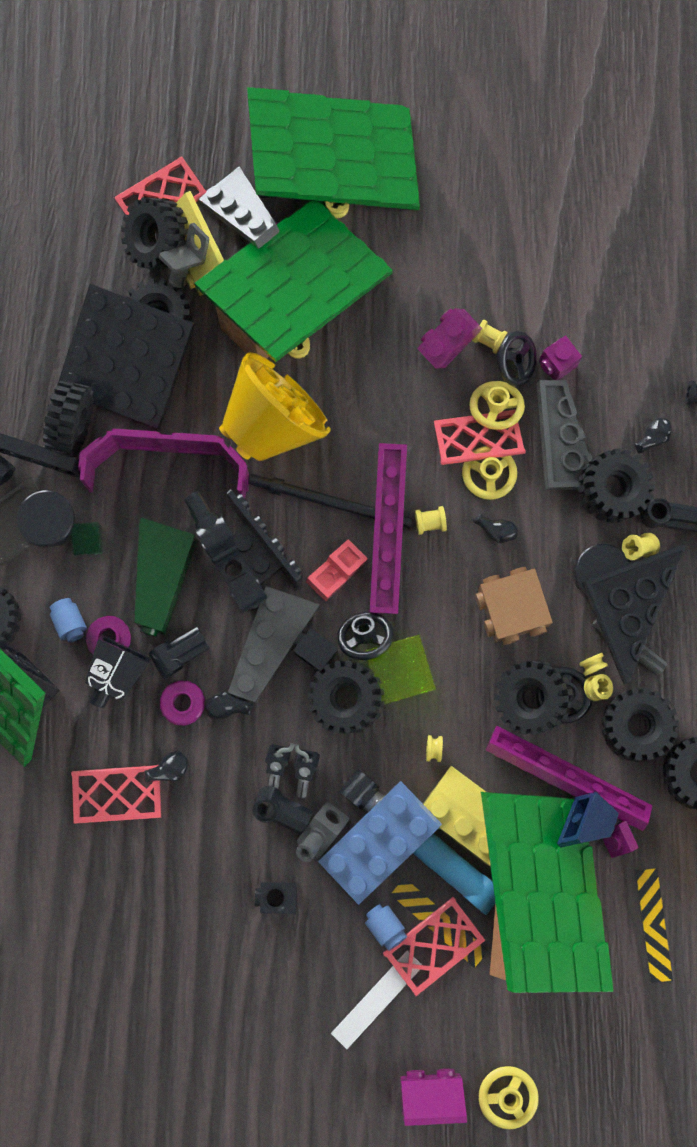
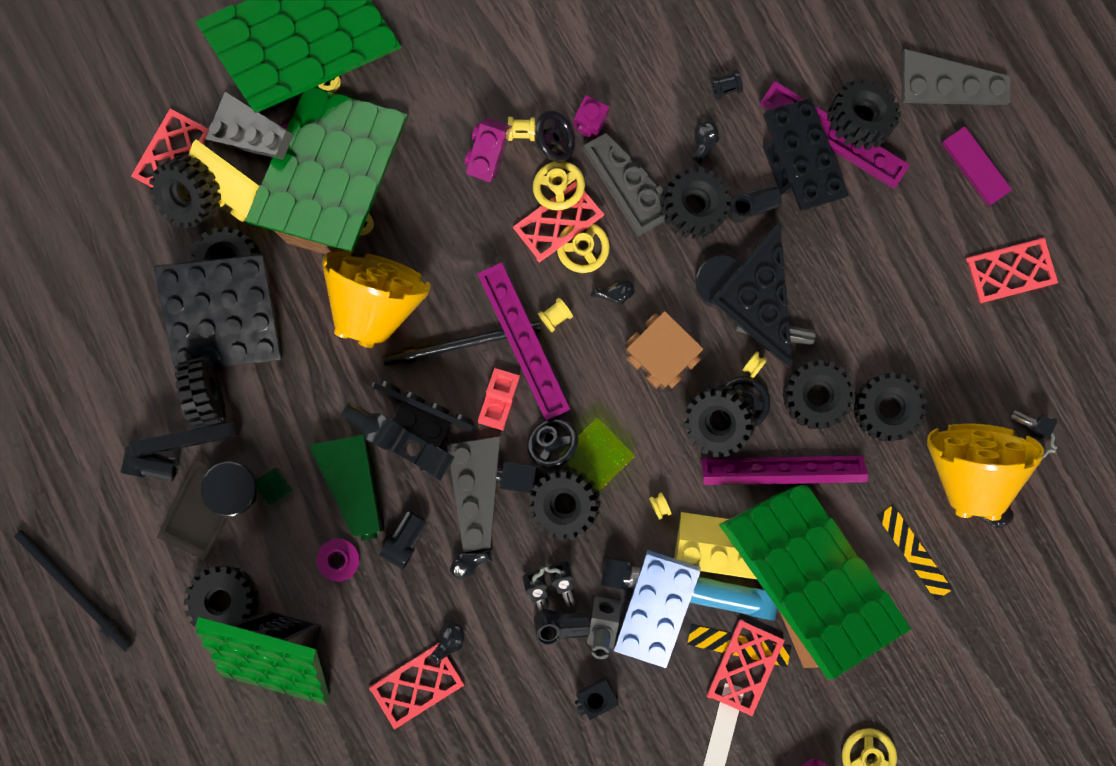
camera: 20 degrees left, 5 degrees up
medium blue brick [50,598,87,643] -> none
magenta windscreen [79,429,250,498] -> none
black torso [85,634,150,708] -> none
dark grey bracket [159,223,209,288] -> none
magenta piece [160,680,205,726] -> none
medium blue brick [365,904,407,951] -> none
dark blue slope [557,792,619,848] -> none
light yellow bush [584,674,613,701] -> none
magenta plate [603,821,639,858] -> none
light yellow bush [622,533,660,560] -> none

